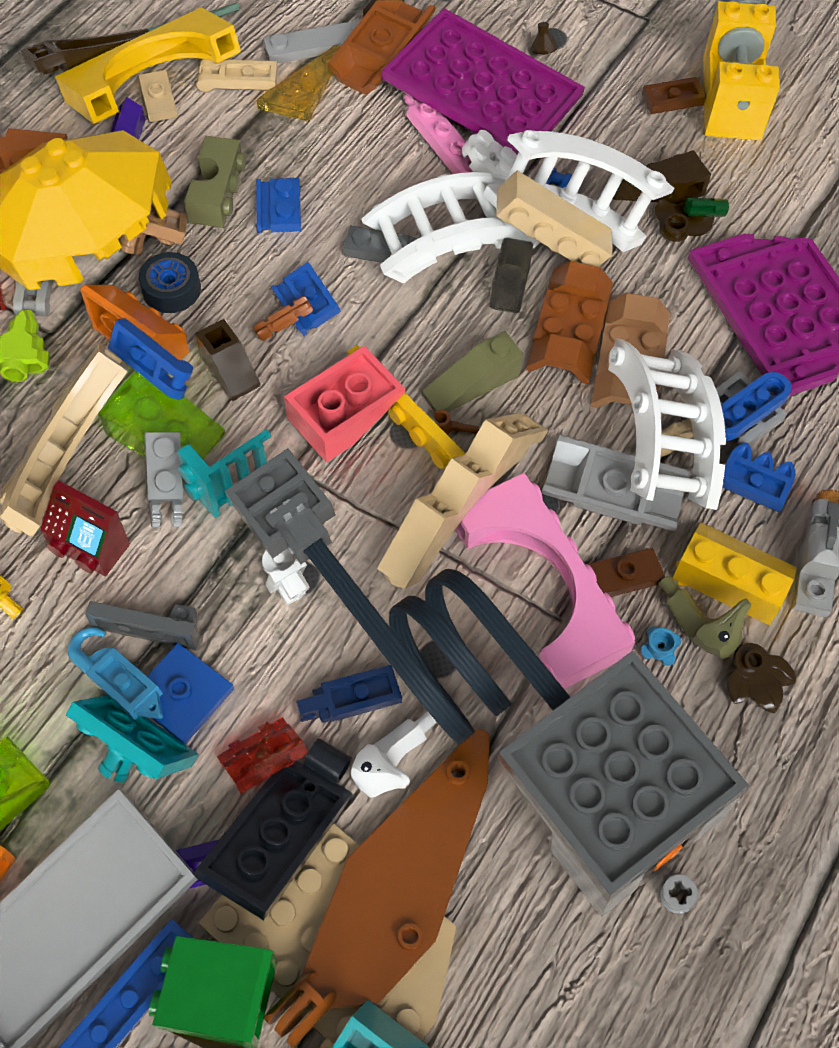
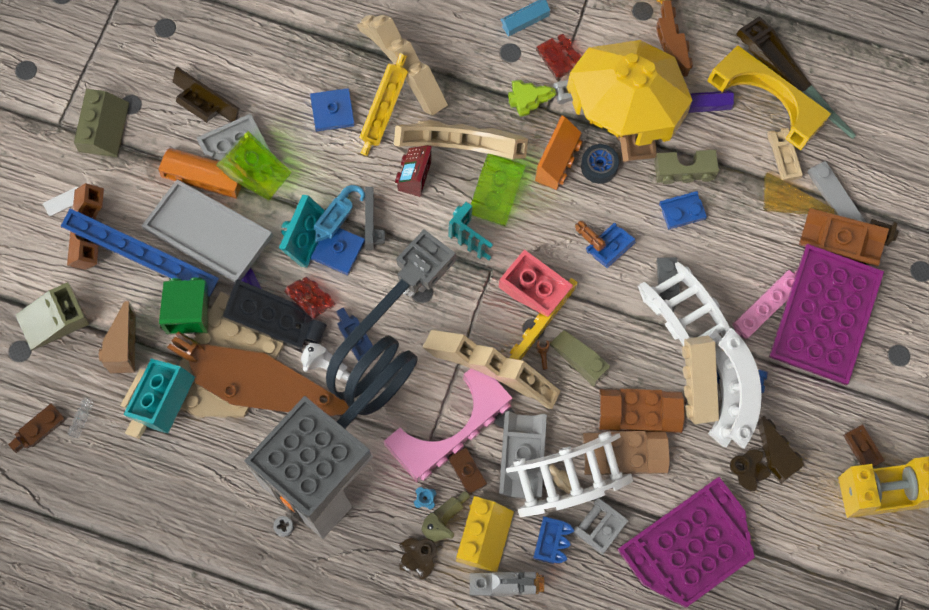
camera: 75 degrees right, 10 degrees up
blue plate [108,318,193,399] -> none
tan plate [138,70,178,122] -> none
light grey hinge [144,432,183,528] -> none
dark brown slope [195,319,261,401] -> none
white plate [462,130,517,177] -> none
clear smoke brick [490,237,534,314] -> none
dark brown rock [531,22,557,55] -> none
dark green piece [683,198,729,217] -> none
blue plate [721,372,792,441] -> none

